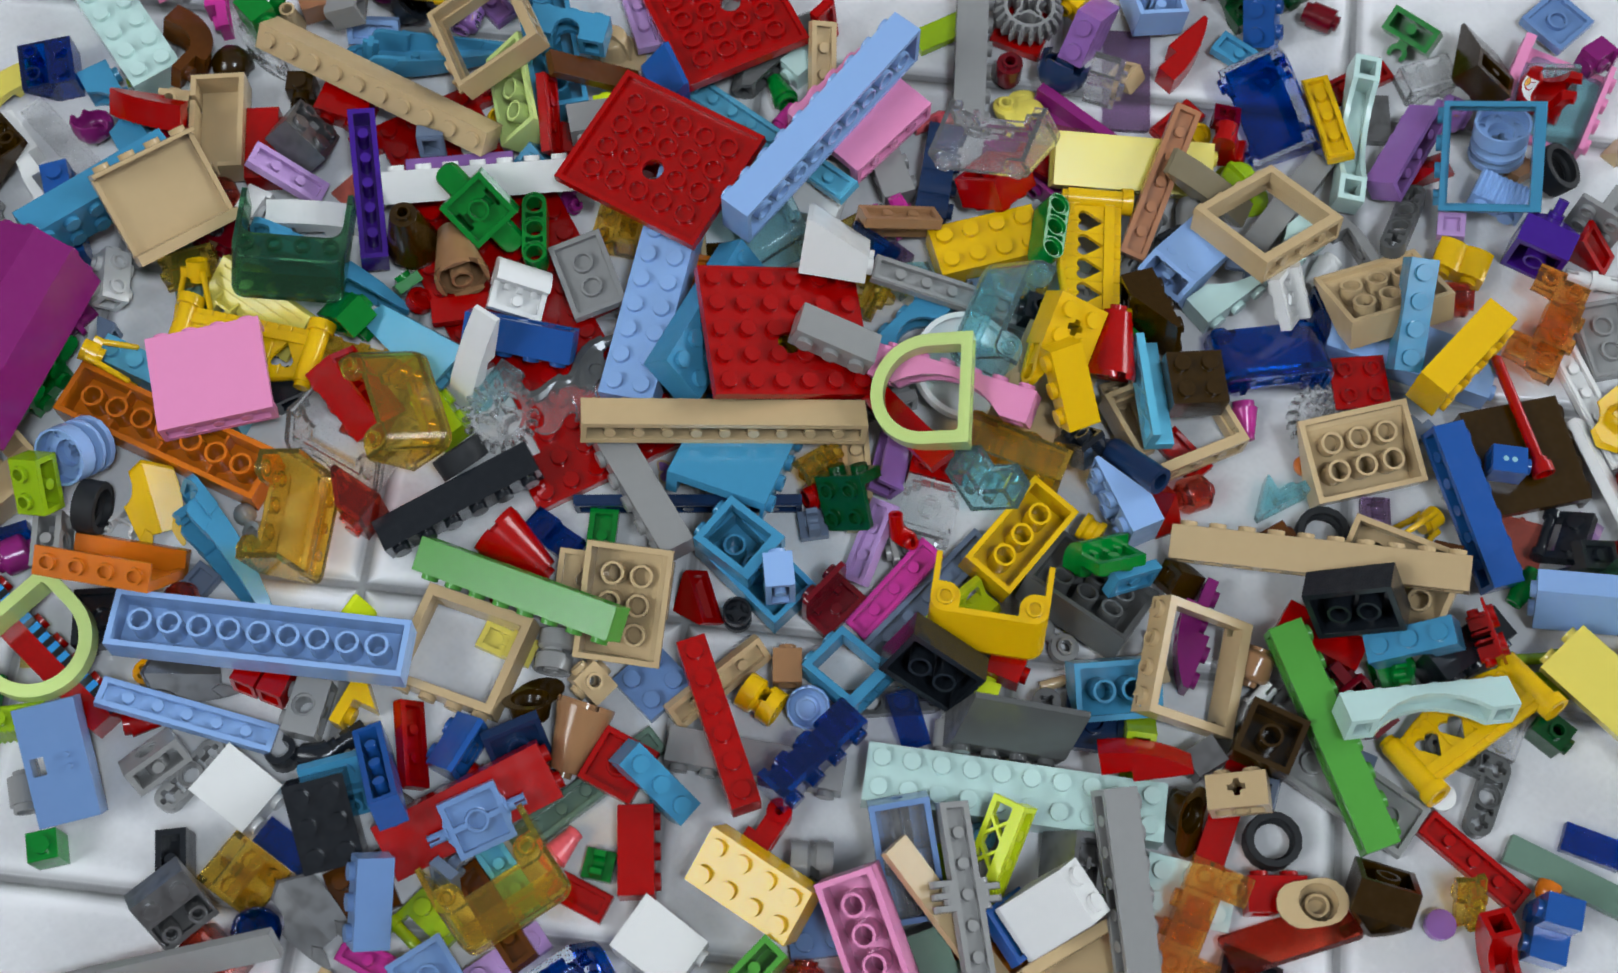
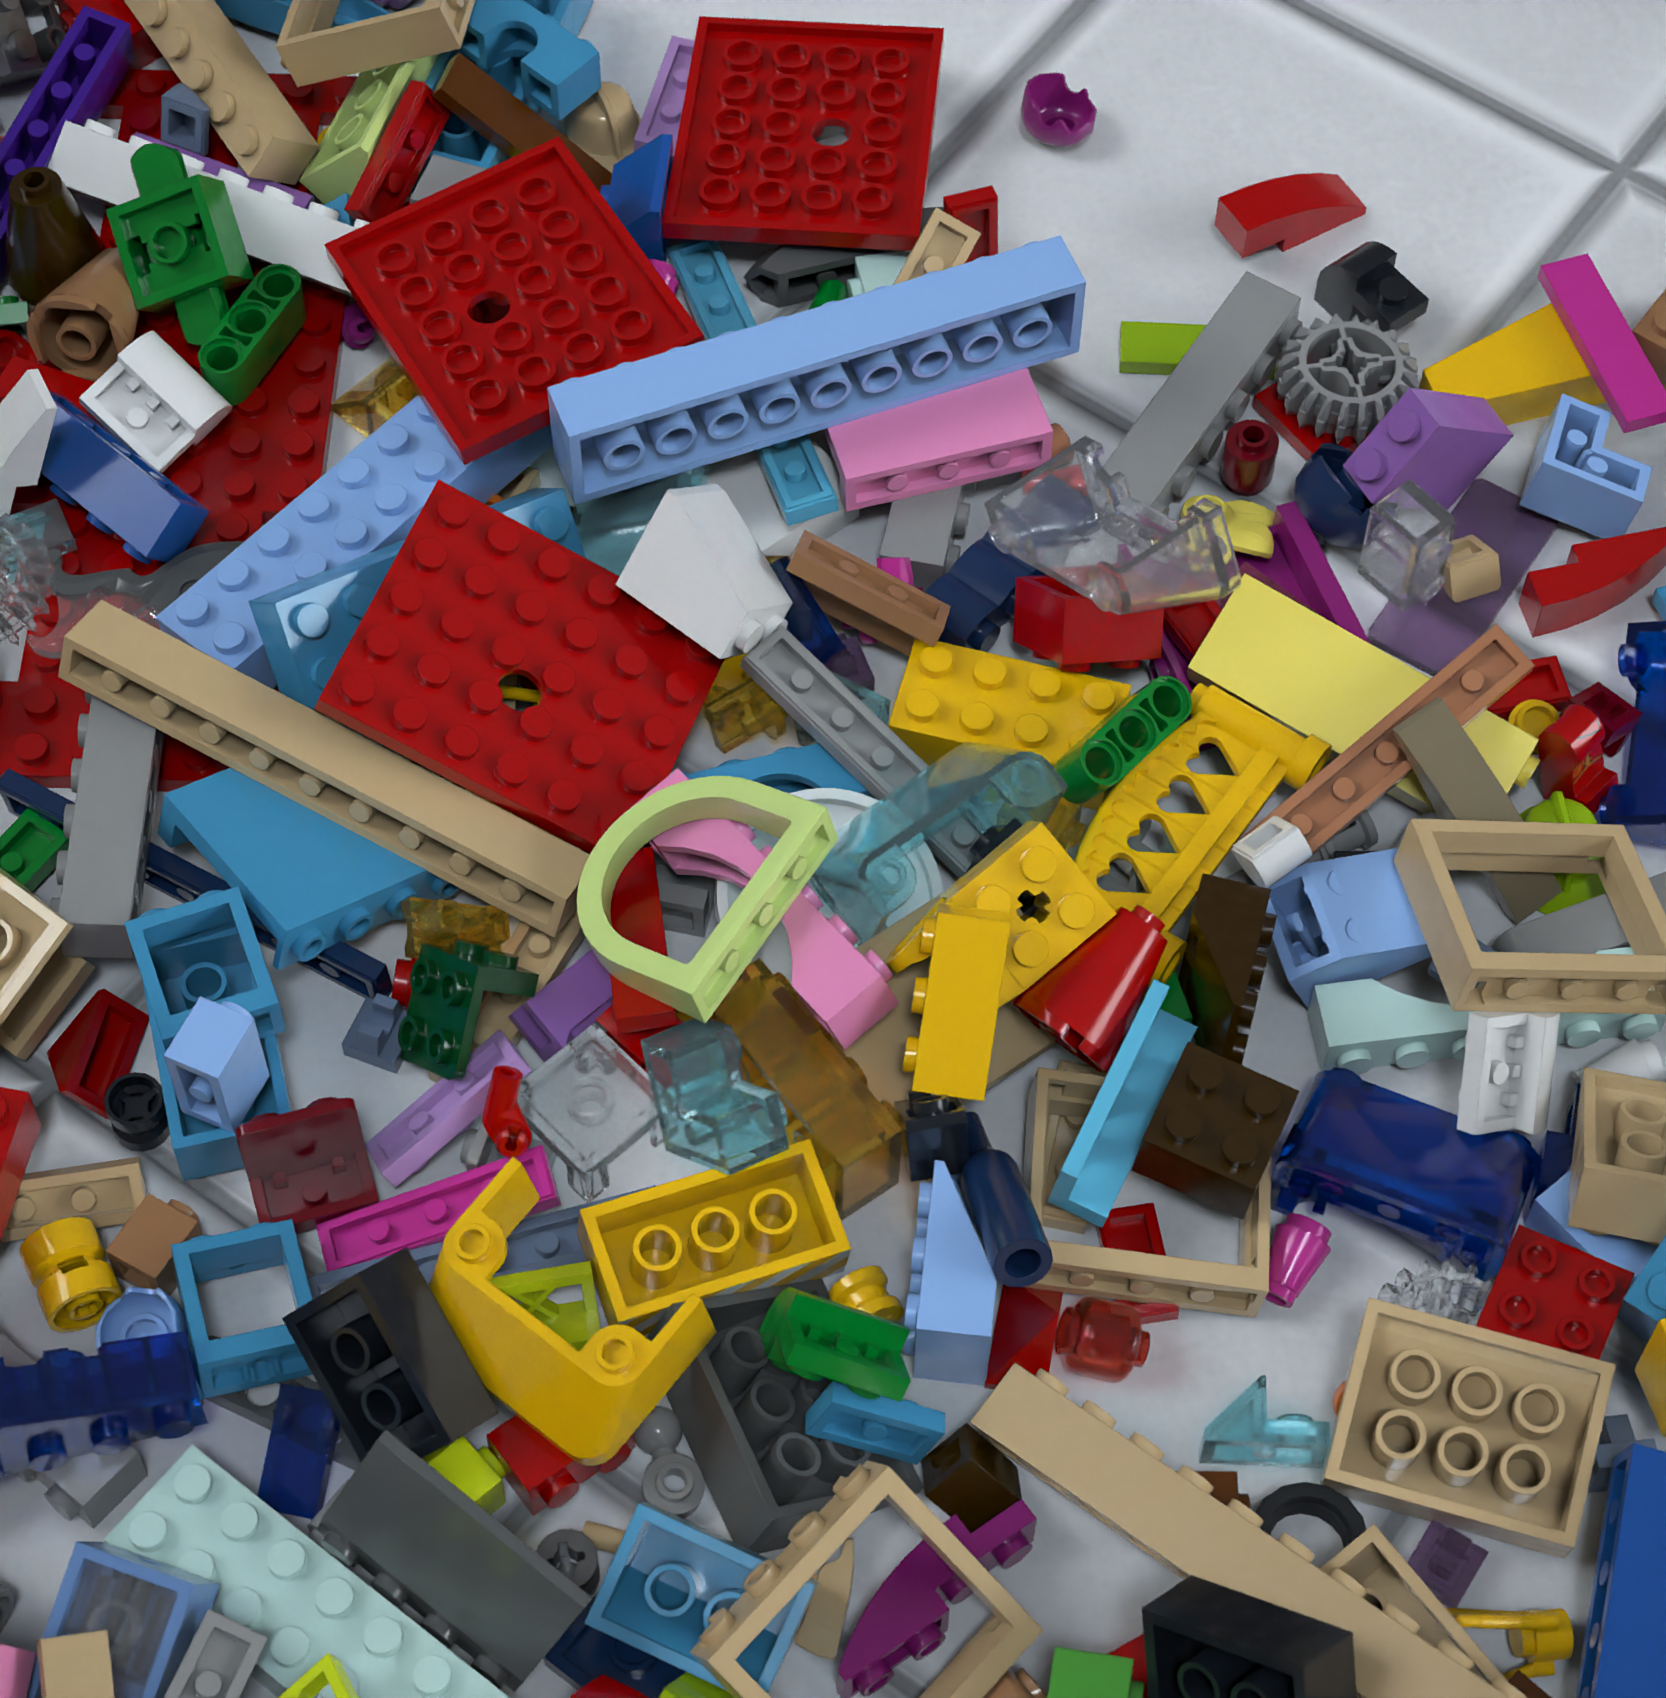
camera: 30 degrees right, 10 degrees down
light grey plate [548,228,624,323] -> none
light grey brick [787,302,882,375] -> none
none -> white brick [1231,816,1312,888]

